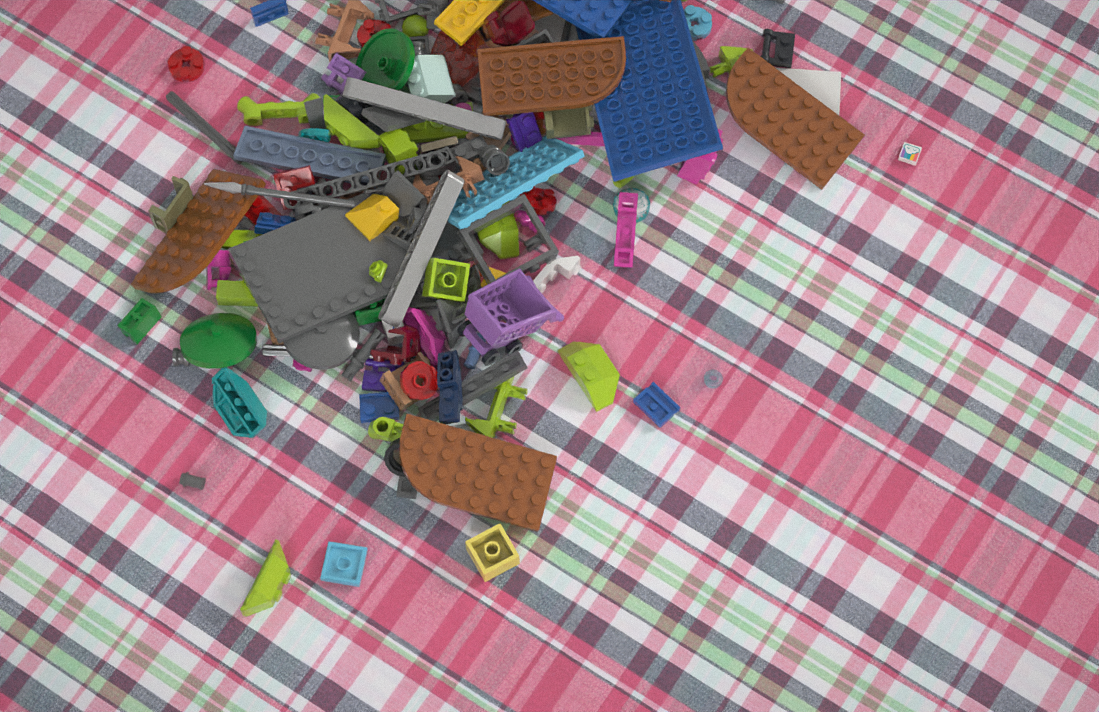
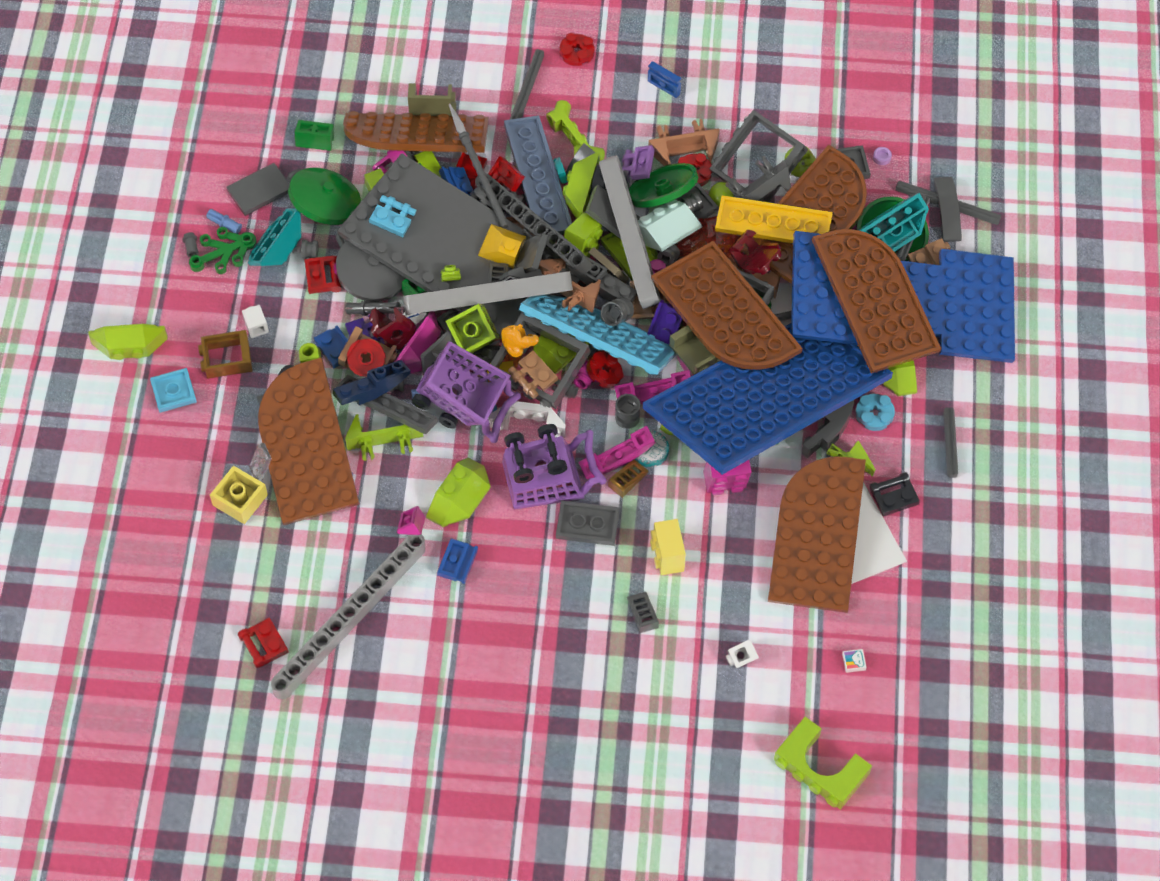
camera: 60 degrees right, 5 degrees down
clear light blue plate [703,370,723,388] -> none
none -> green plant [189,227,257,274]
none -> pearl gold window [198,330,253,379]
none -> medium blue axle [206,209,242,234]
none -> dark grey tile [226,163,289,216]
none -> red plate [237,617,289,668]
none -> white brick [242,305,269,338]
none -> clear plate [249,443,272,481]
none -> light grey beam [271,534,426,700]
none -> dark grey wheel [301,240,319,258]
none -> red plate [304,255,342,294]
none -> medium azure plate [369,195,417,237]
none -> dark pink slope [397,506,425,535]
none -> light orange hair [501,324,539,357]
none -> medium lavender piece [502,424,607,510]
none -> medium nougat plate [508,350,558,399]
none -> dark grey plate [556,500,620,546]
none -> pearl gold slope [608,459,649,498]
none -> dark pink slope [614,370,691,404]
none -> dark grey wheel [615,394,640,429]
none -> dark grey slope [627,592,659,634]
none -> light yellow brick [650,519,686,575]
none -> white brick [726,639,759,669]
none -> lime arch [774,717,872,810]

